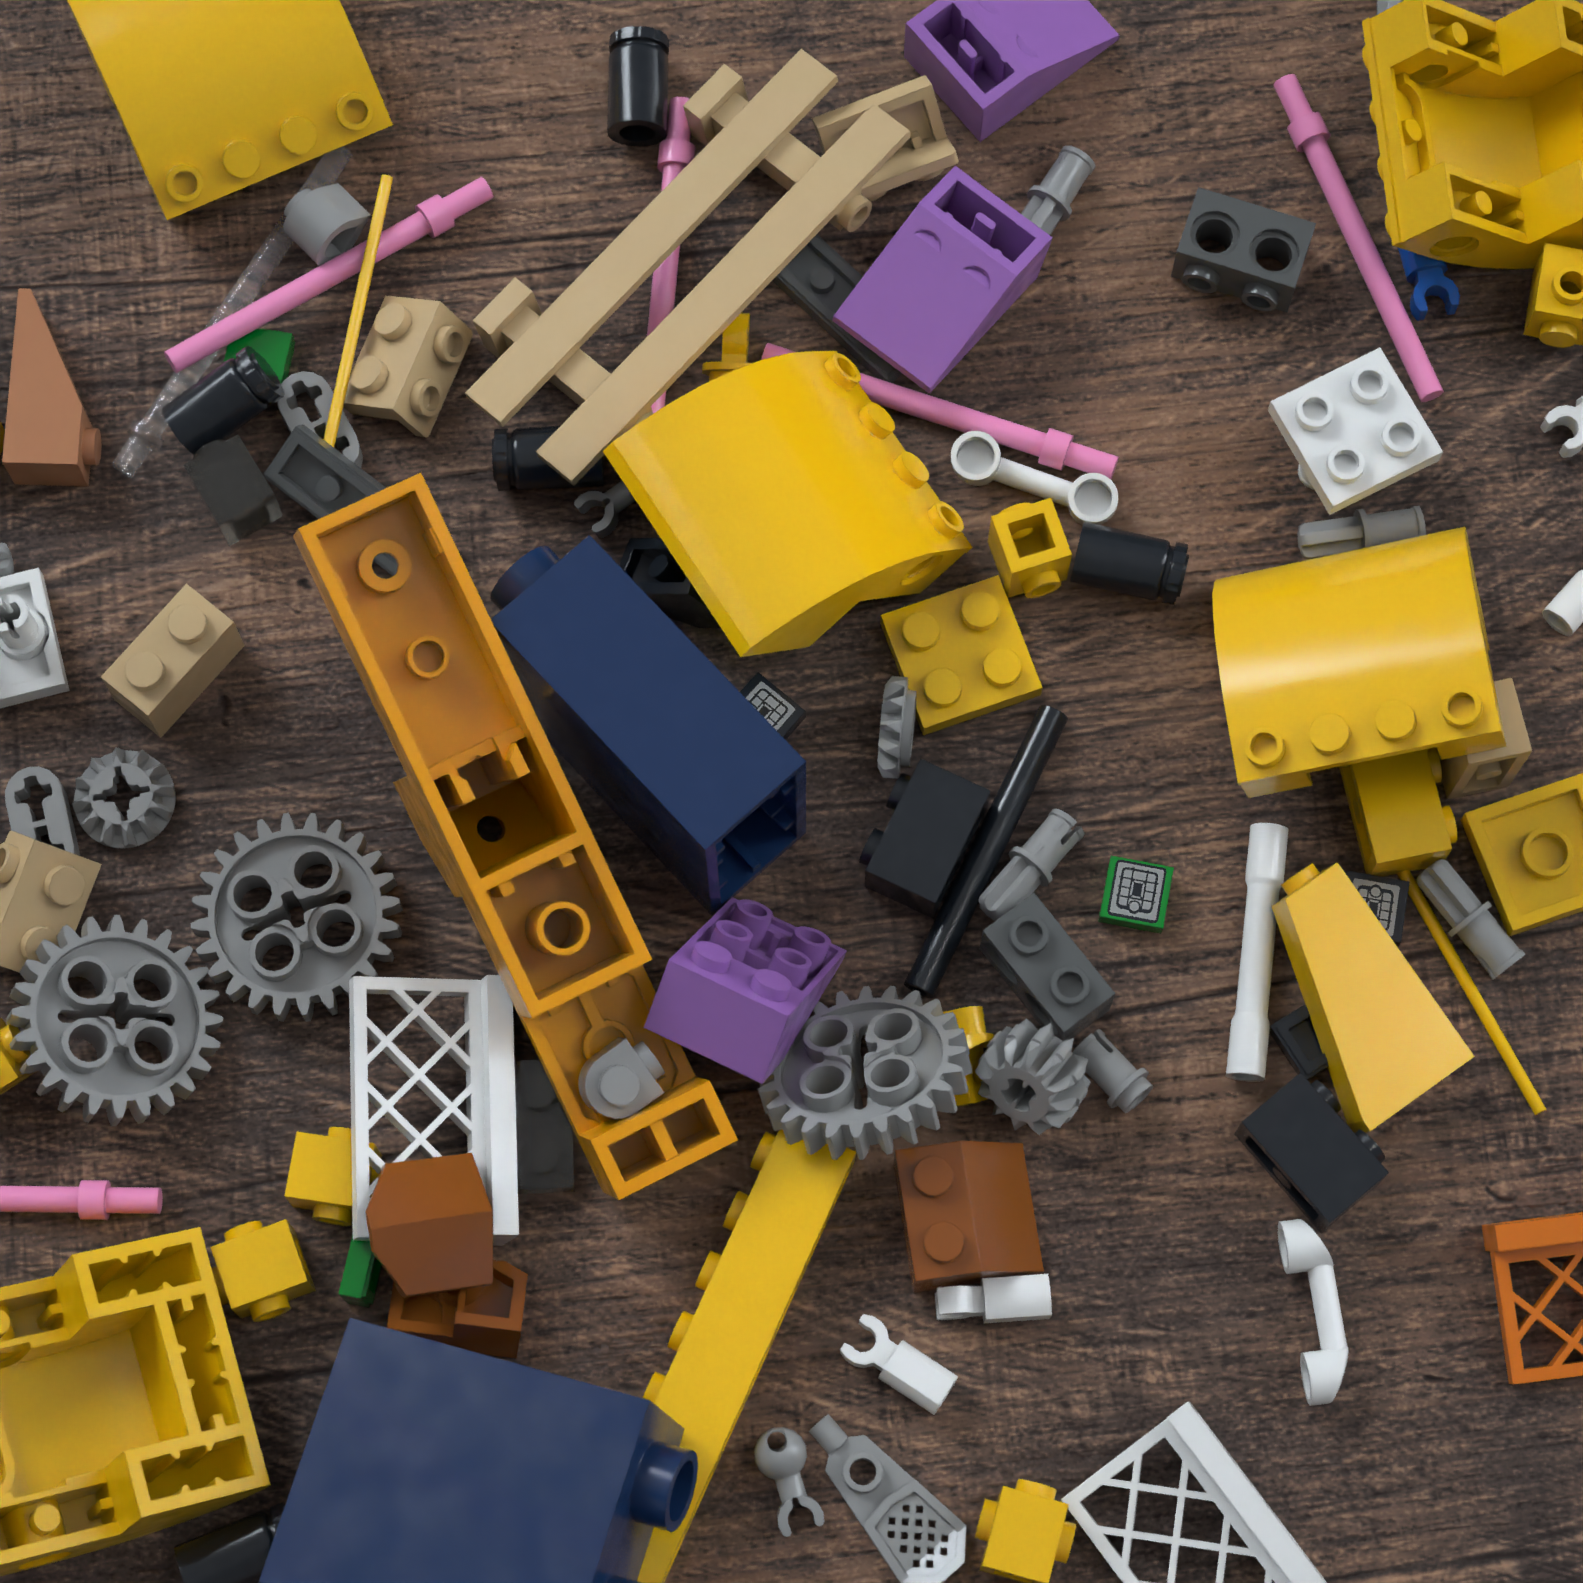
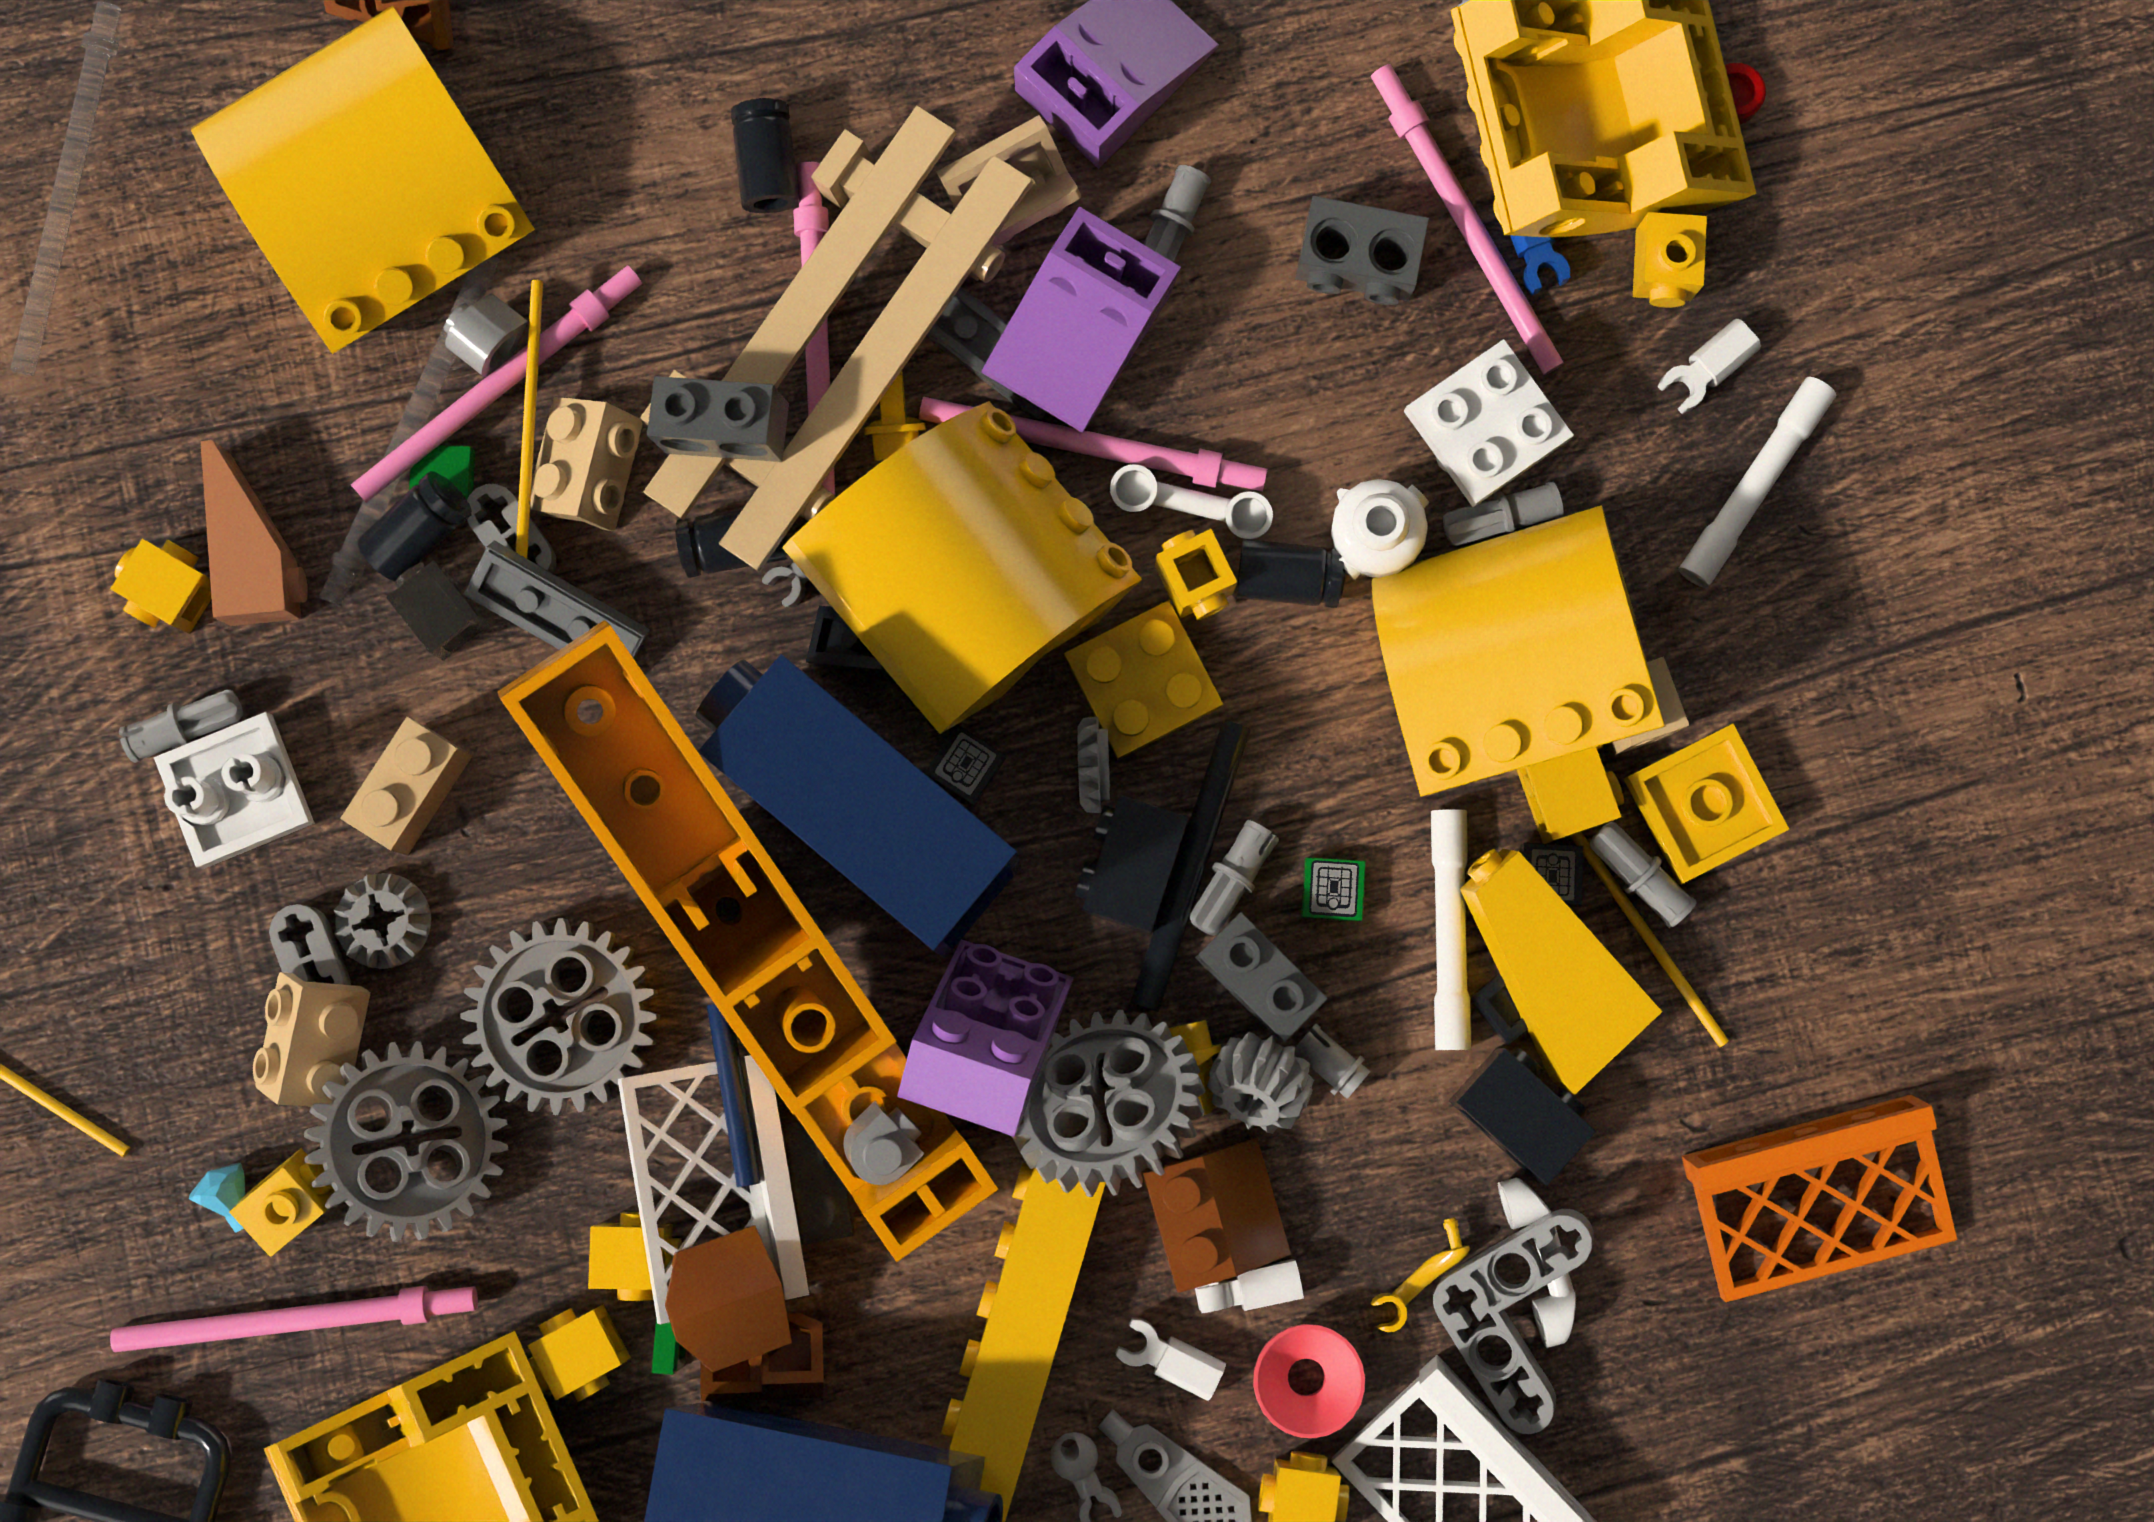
camera: 10 degrees left, 10 degrees up
none -> dark grey brick [647,376,789,462]
none -> dark blue bar [707,1004,761,1187]
none -> coral piece [1253,1324,1365,1438]
none -> white piece [1331,479,1429,580]
none -> yellow piece [1371,1217,1470,1332]
none -> light grey beam [1433,1209,1594,1434]

